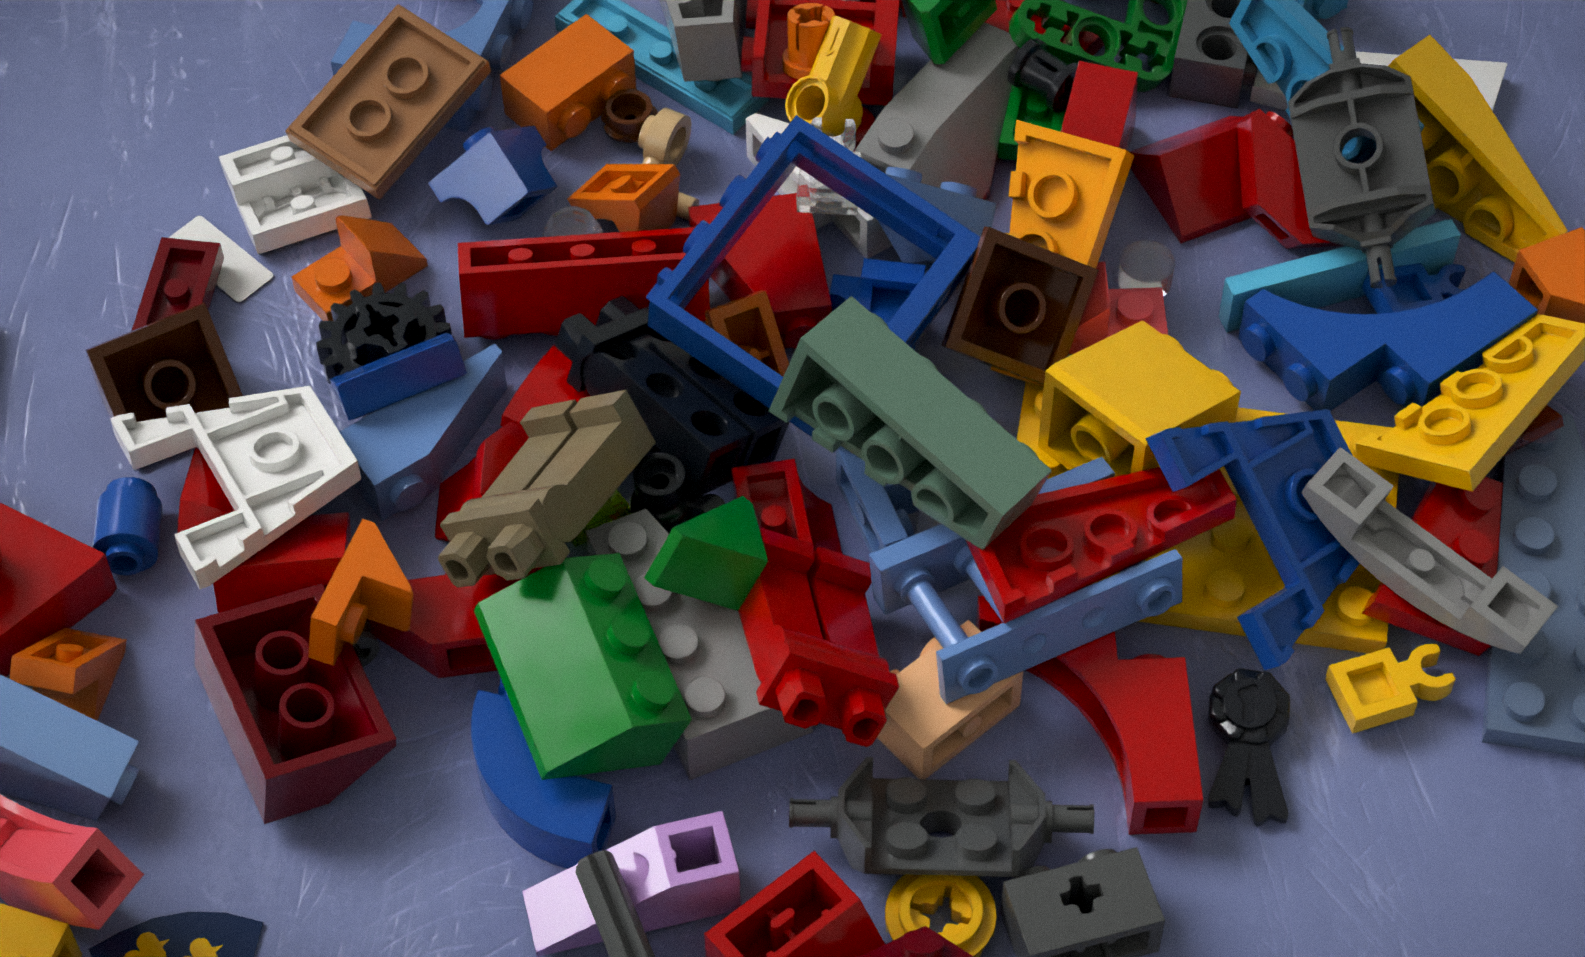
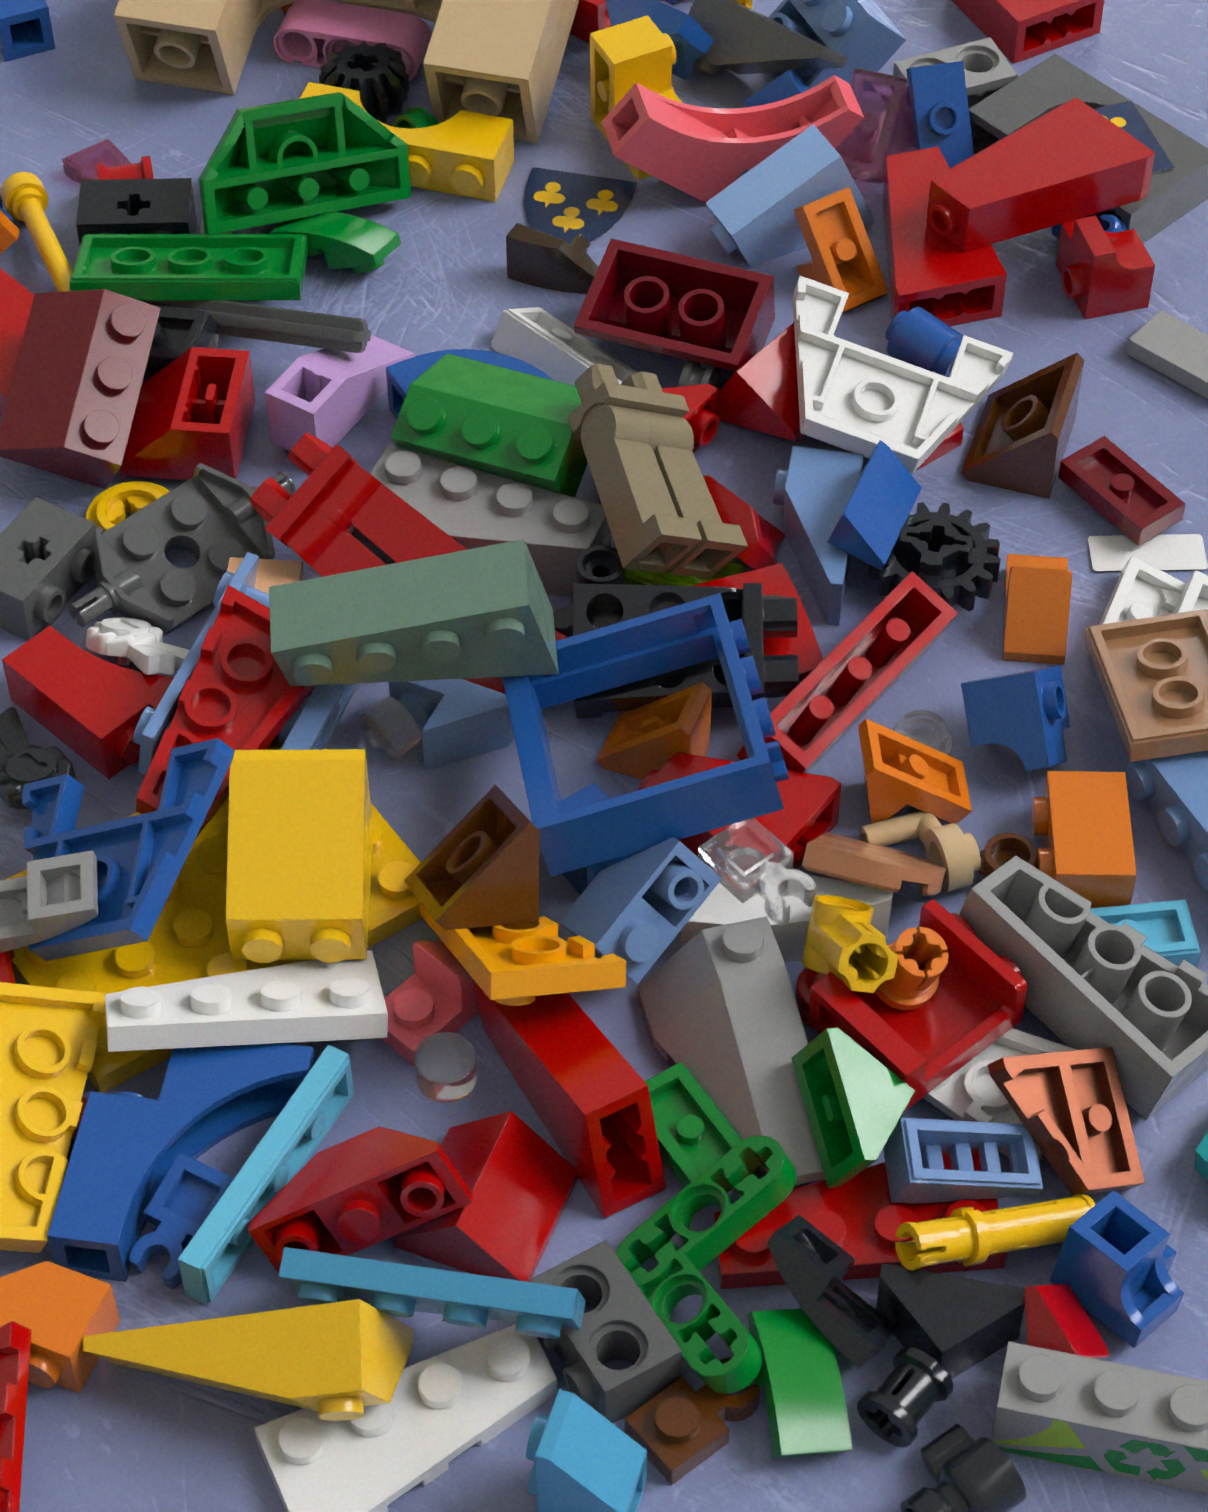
camera: 135 degrees right, 5 degrees down
orange slope [308,518,413,666] -> none
green slope [644,496,768,611] -> none
black bush [1007,38,1078,113] -> none
dark grey plate [1288,27,1436,288] -> none
none -> white piece [85,617,190,675]
none -> white wing [105,950,388,1052]
none -> white slope [491,307,637,386]
none -> dark brown slope [506,223,598,294]
none -> nougat tile [802,832,946,896]

